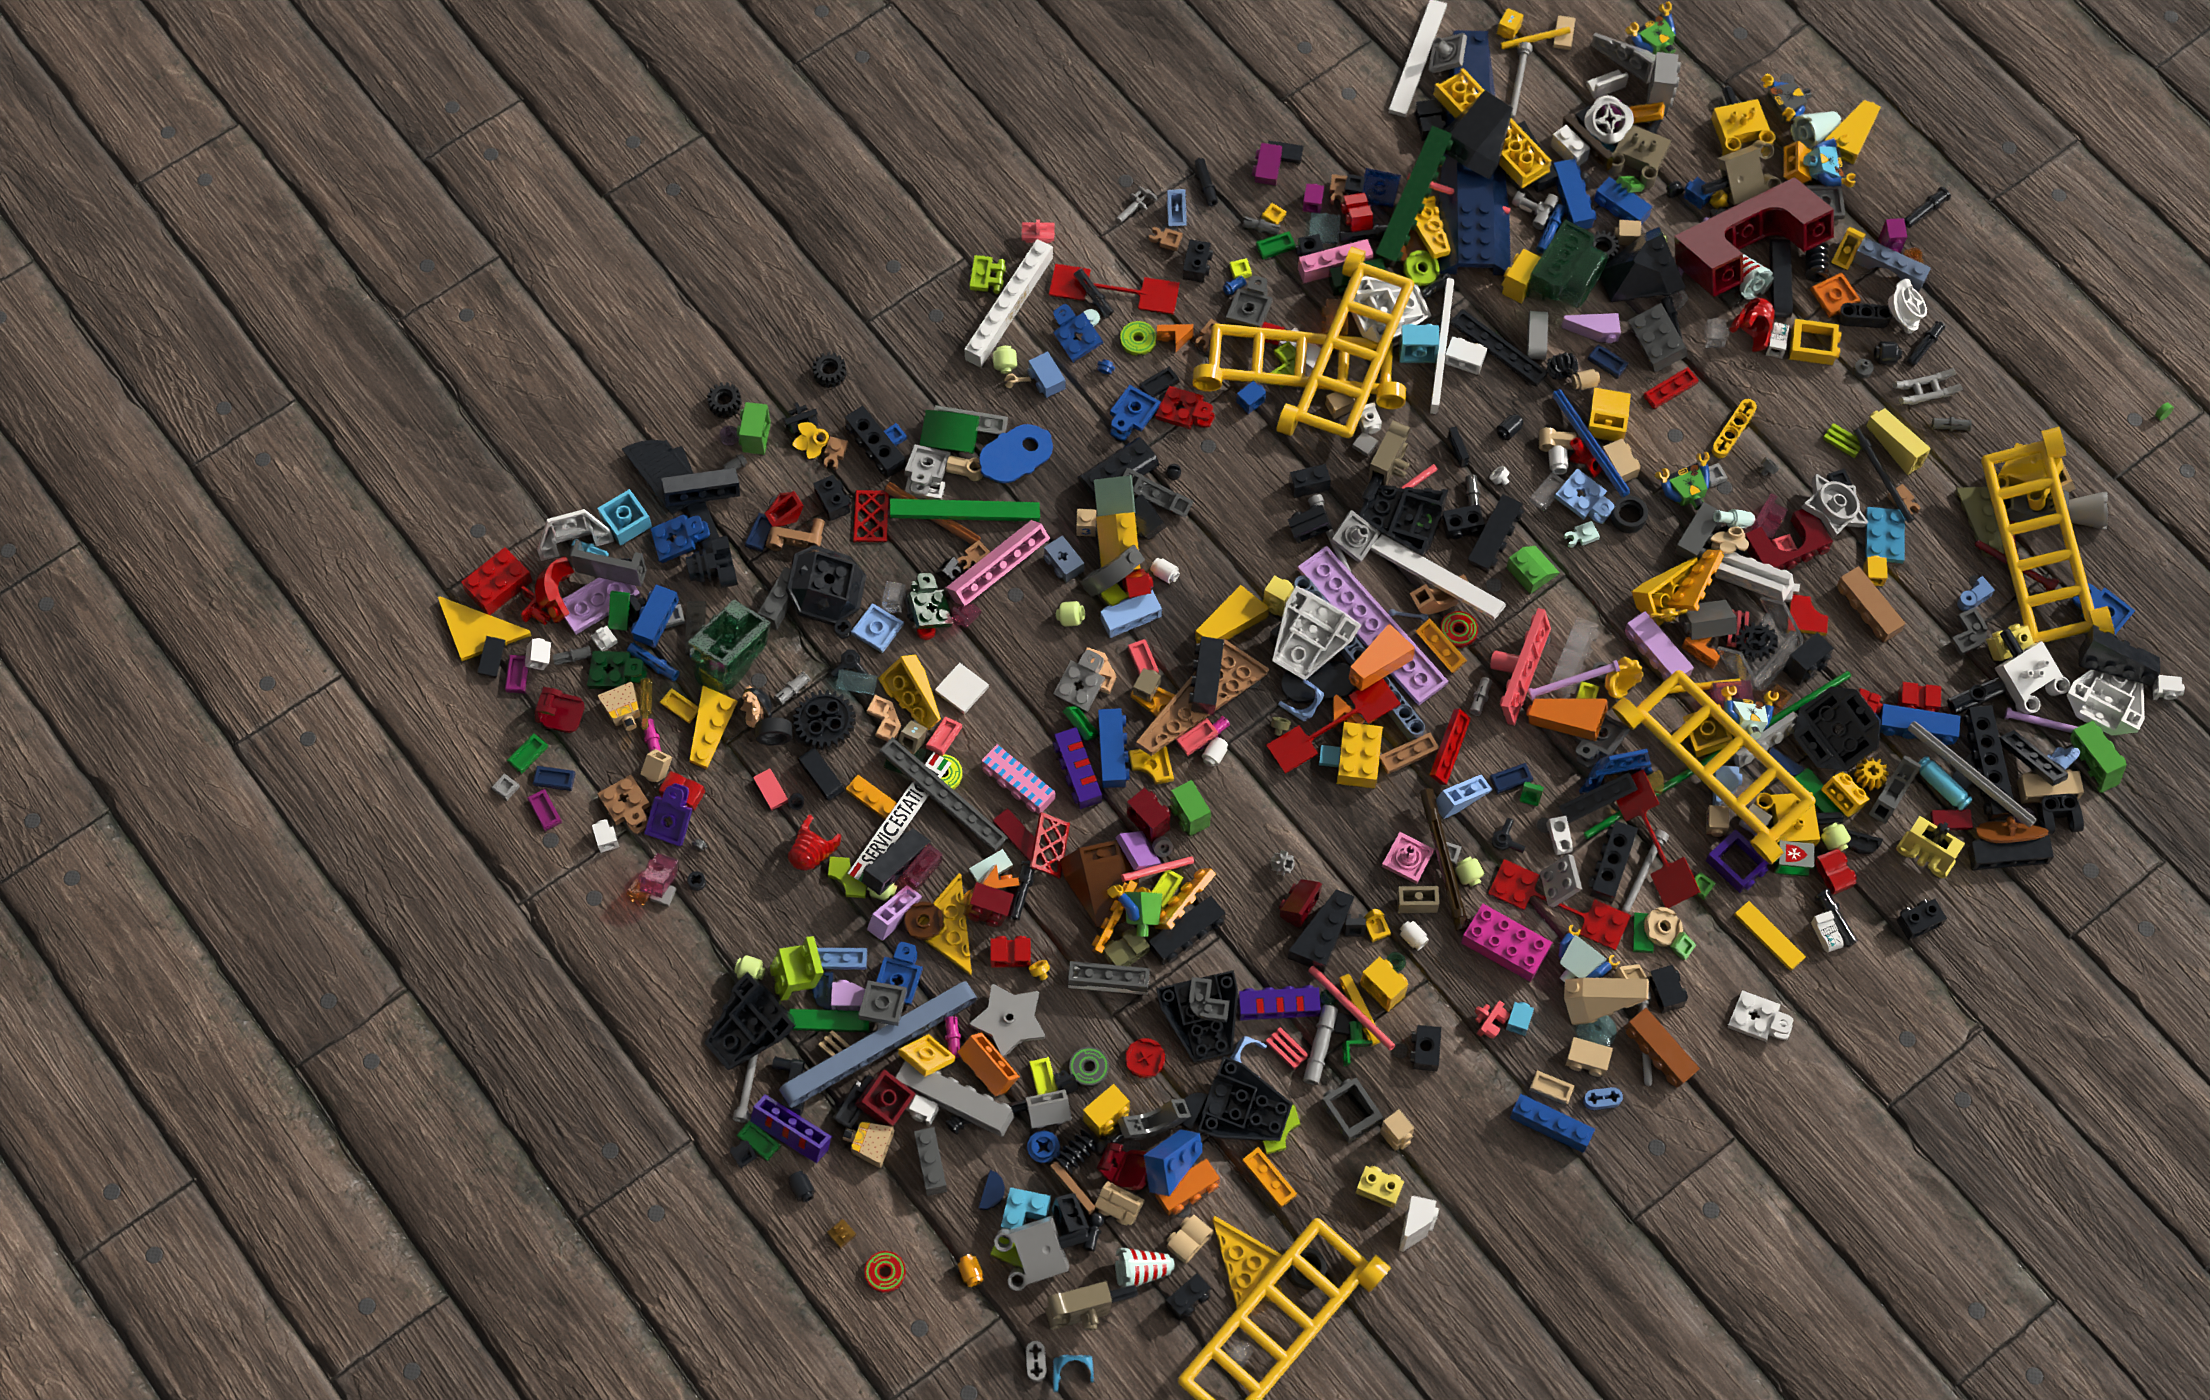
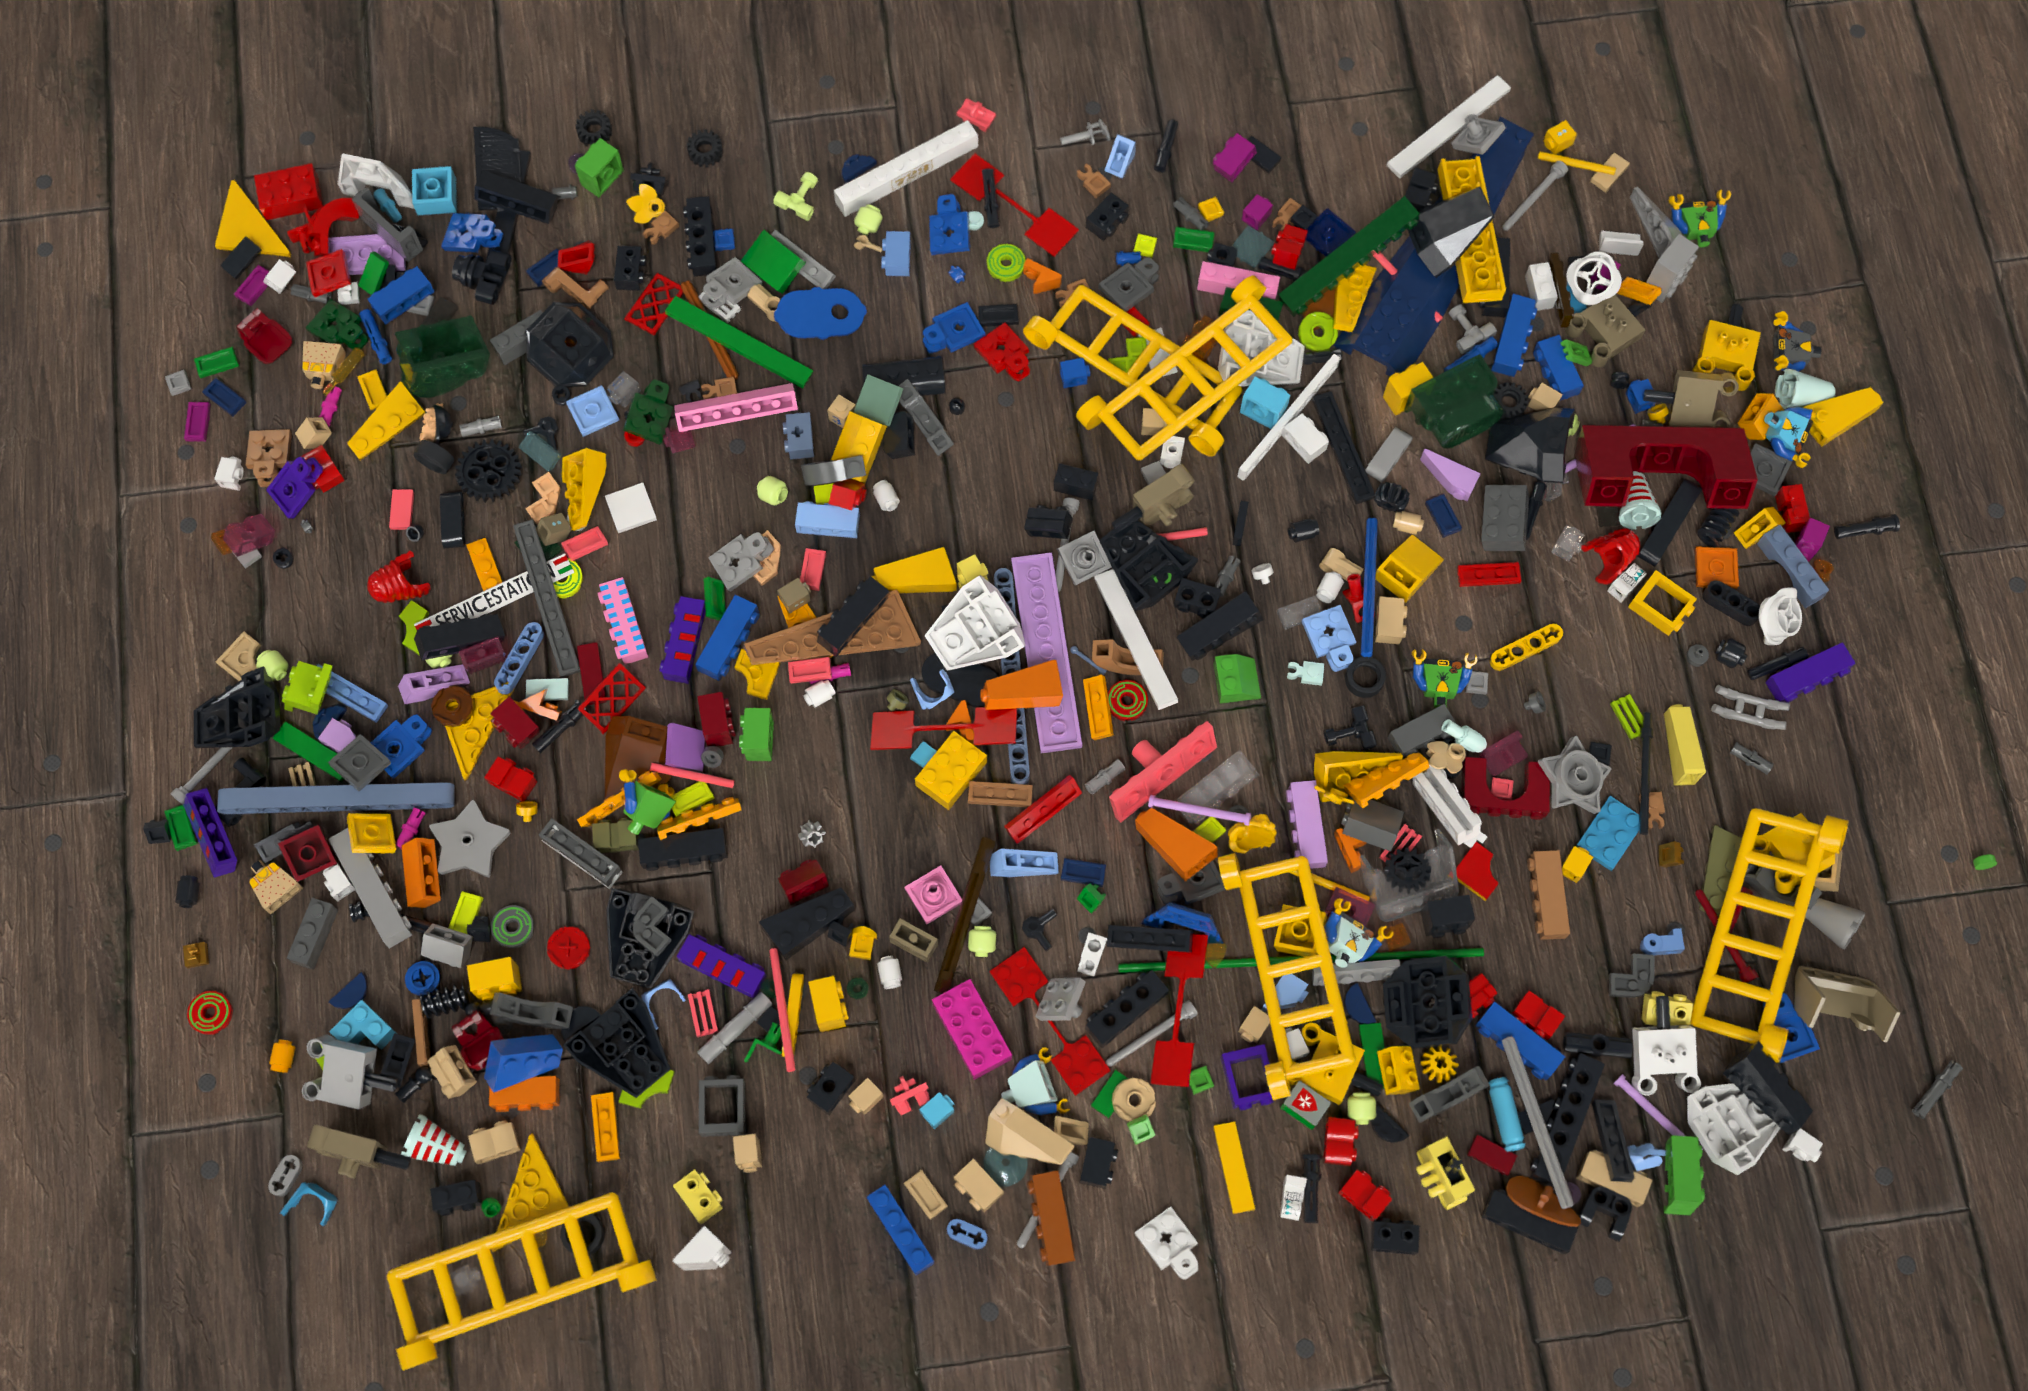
camera: 30 degrees right, 5 degrees up
lime plate [970,255,1006,294] -> none
none -> tan tile [216,632,261,681]
none -> red tile [306,249,351,297]
none -> green hinge [481,1197,501,1217]
none -> medium blue beam [494,622,544,694]
none -> yellowish green bar [774,172,818,221]
none -> dark blue tile [842,154,877,184]
none -> tan brick [848,1078,884,1115]
none -> black bar [1323,706,1377,750]
none -> red brick [1338,1170,1392,1222]
none -> pearl gold tile [1659,841,1684,868]
none -> dark purple brick [1765,642,1856,702]
none -> red brick [1775,484,1810,533]
none -> dark tan windscreen [1794,966,1901,1042]

